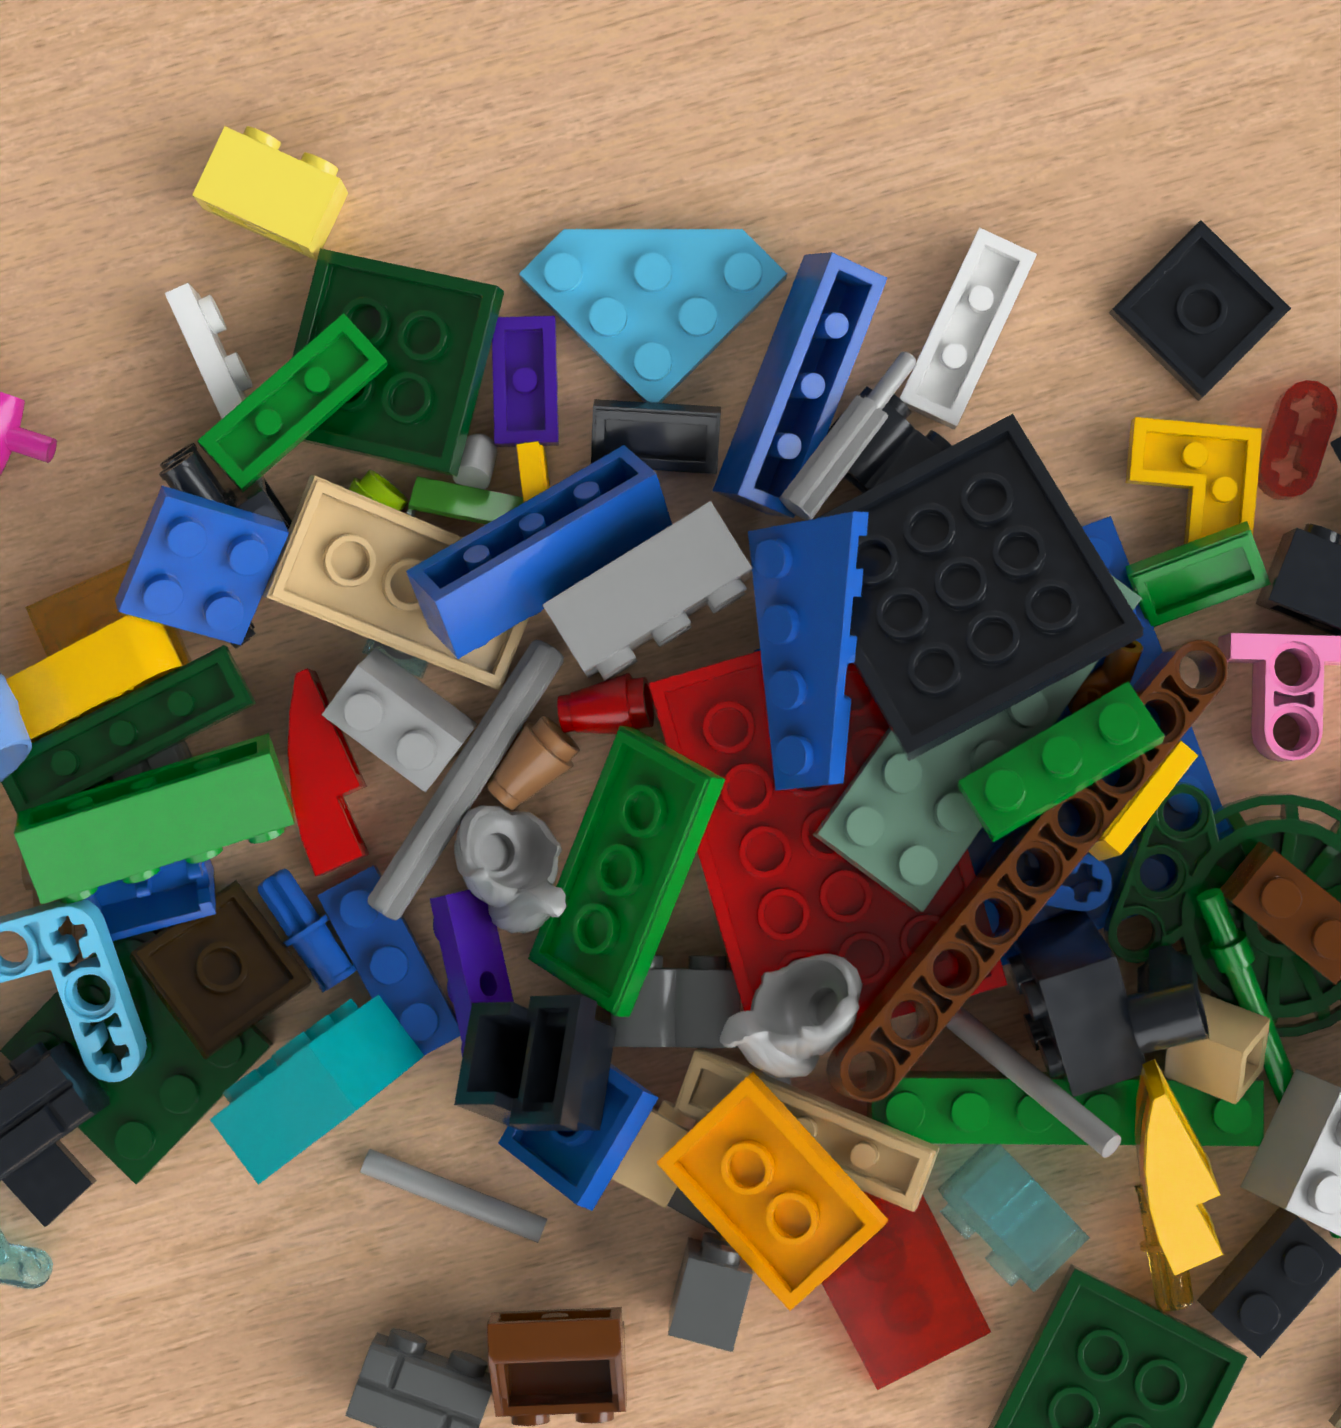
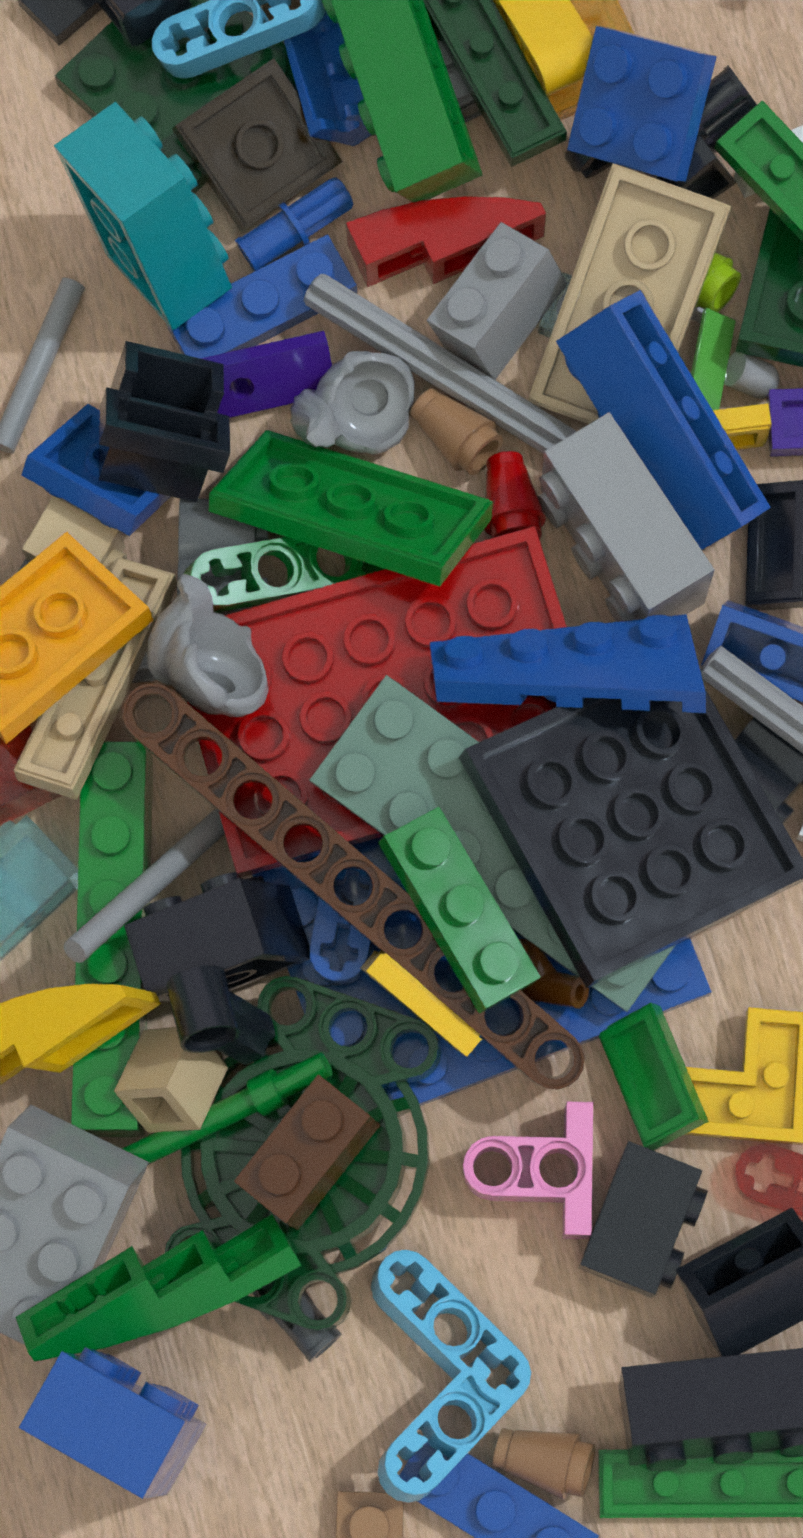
camera: 85 degrees right, 10 degrees down
none -> green beam [184,537,384,613]

